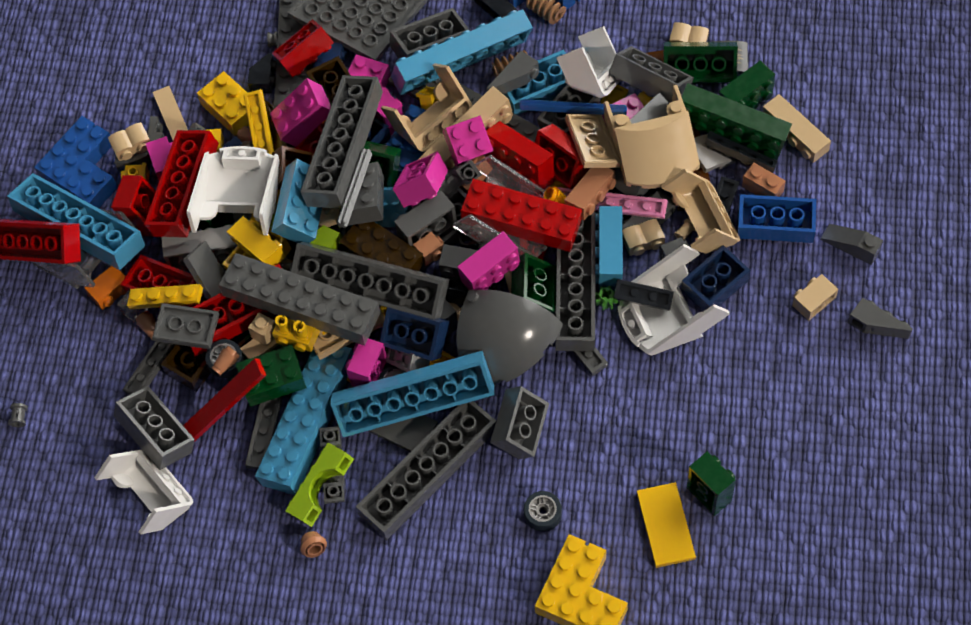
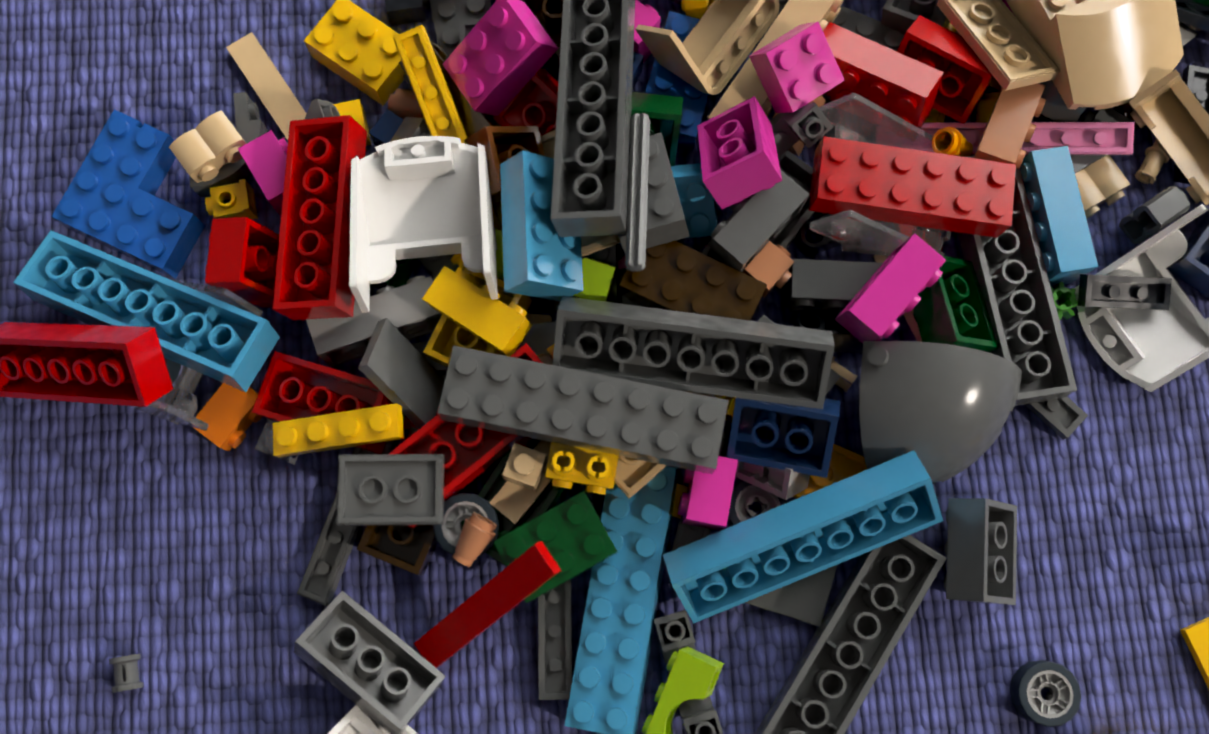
camera: 20 degrees left, 15 degrees up
nougat cone [135,311,156,340] -> none

